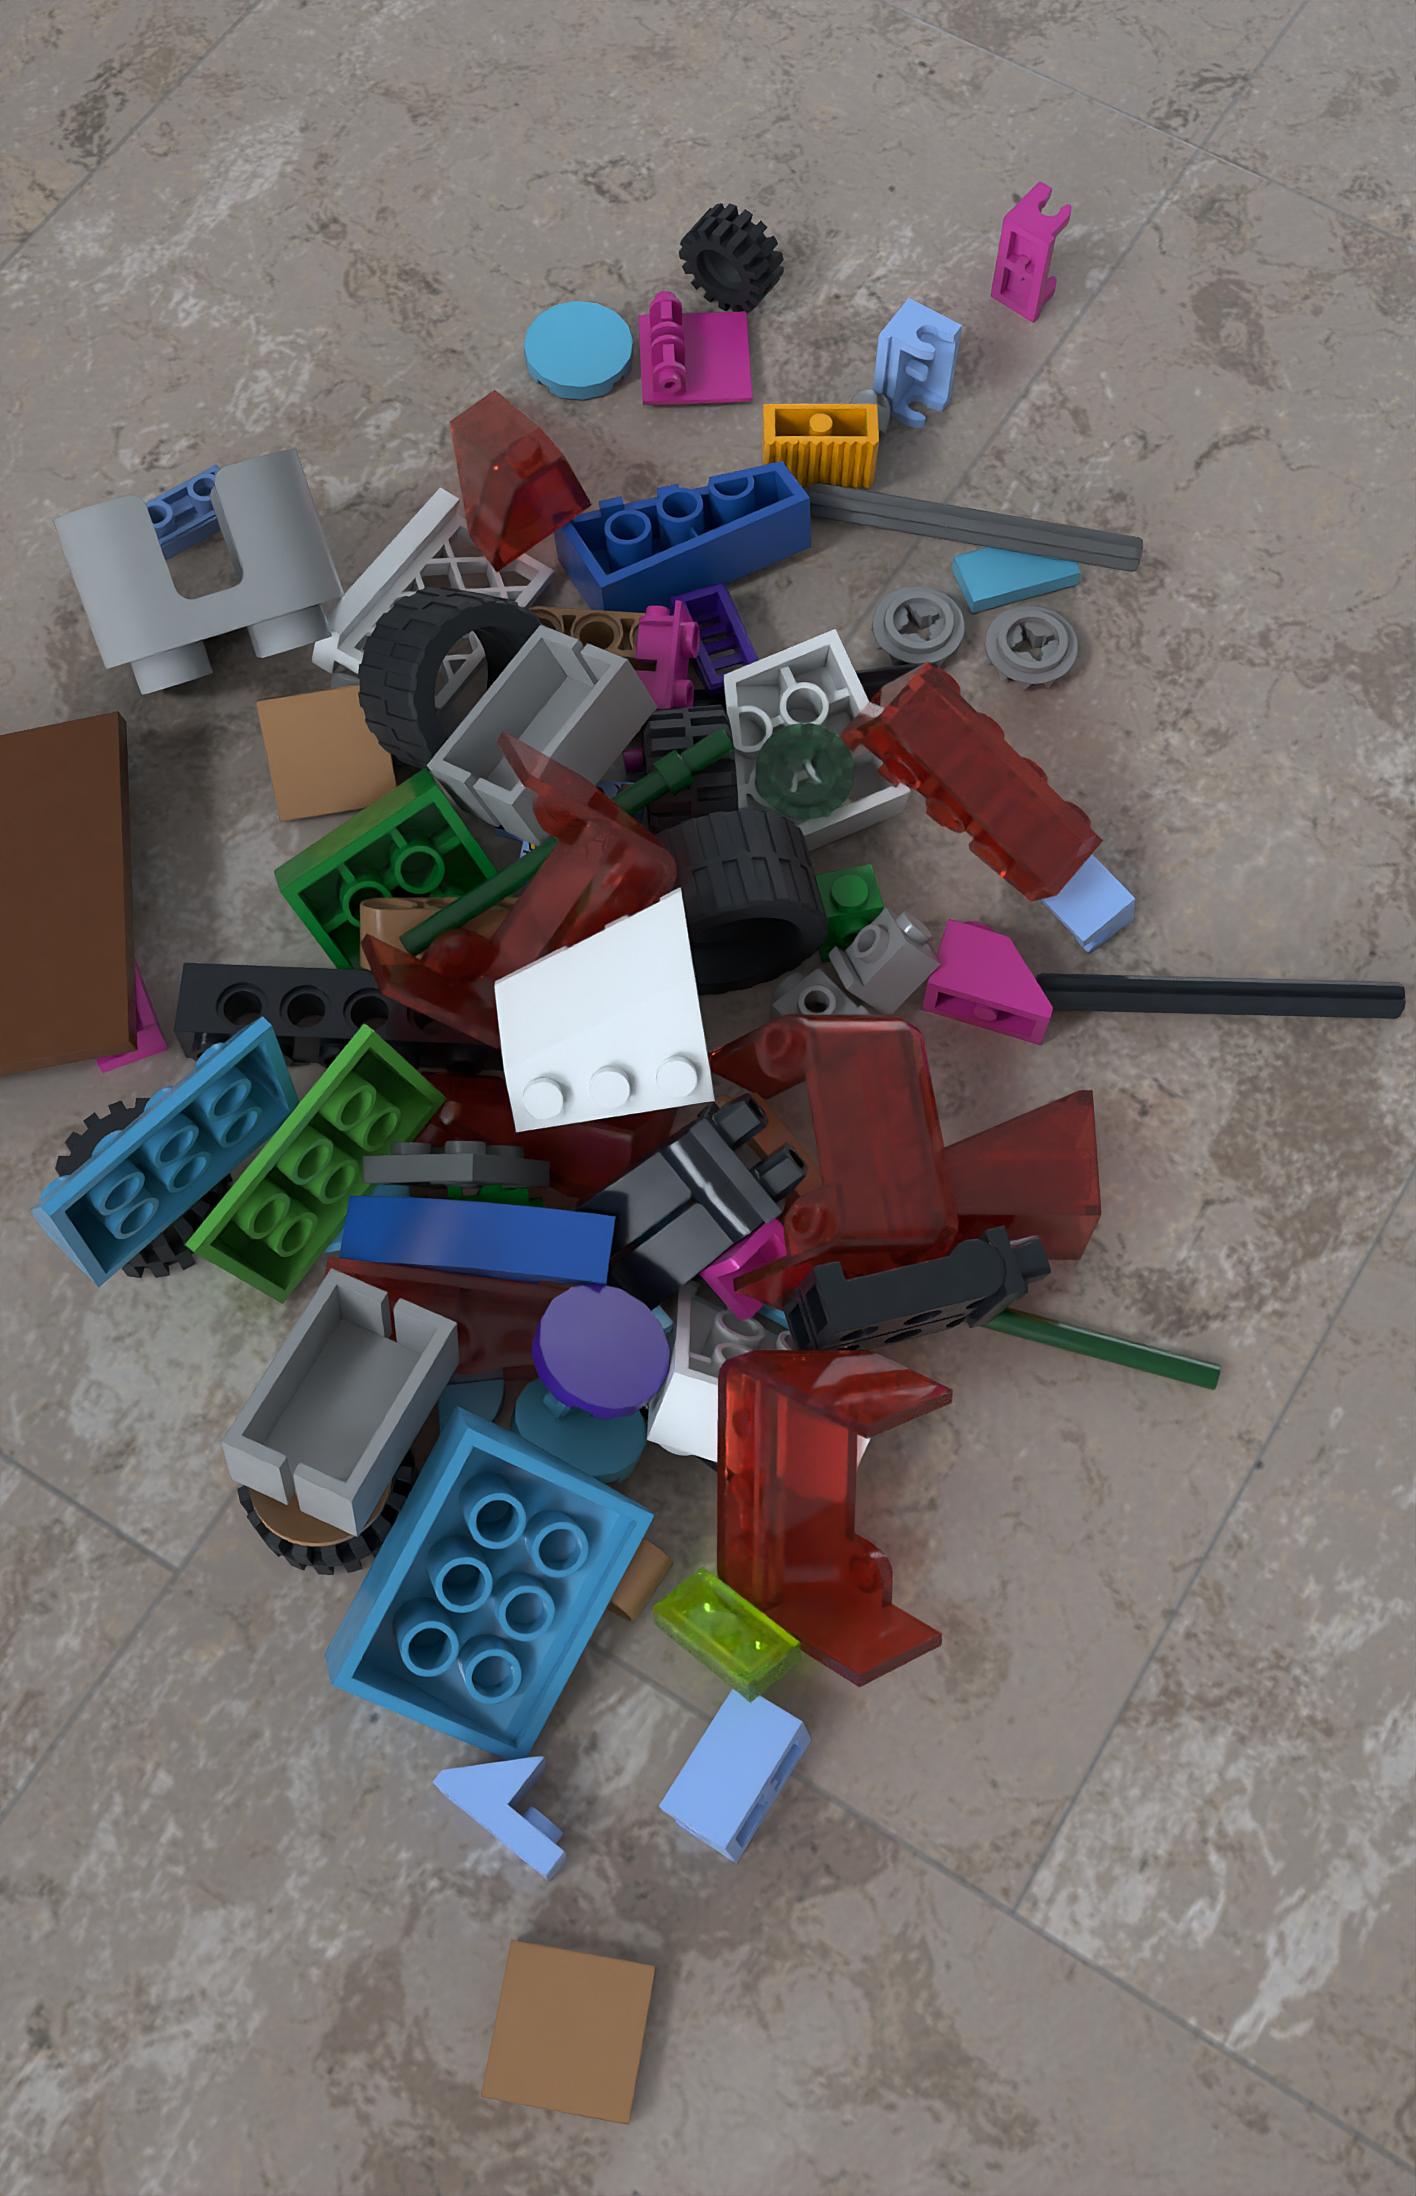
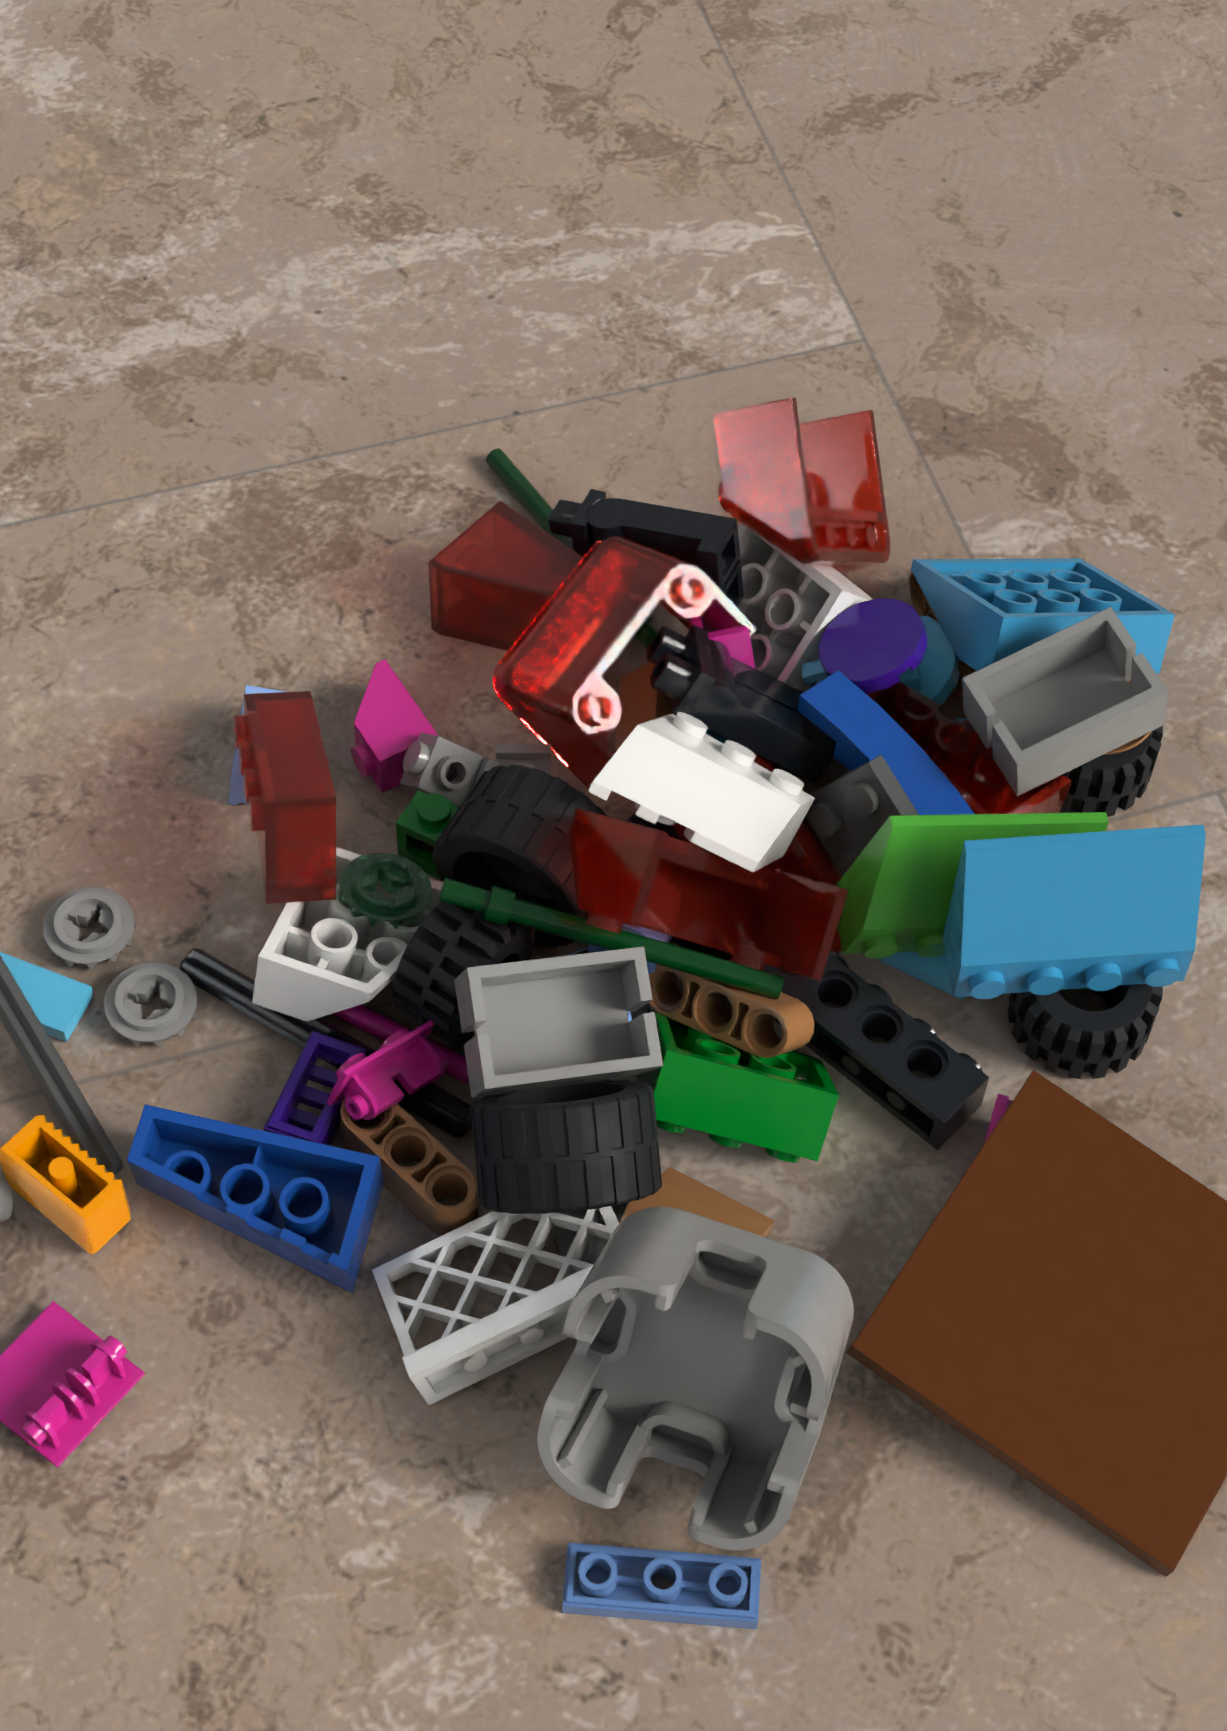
camera: 140 degrees left, 10 degrees down
light blue slope [433,1756,567,1882] -> none
clear red wedge [450,390,592,572] -> none
medium nougat tile [481,1939,656,2125] -> none
medium azure tile [524,301,633,400] -> none
clear neon green plate [652,1567,802,1703] -> none
light blue hinge [659,1682,812,1864] -> none
black axle [1035,973,1406,1019] -> none

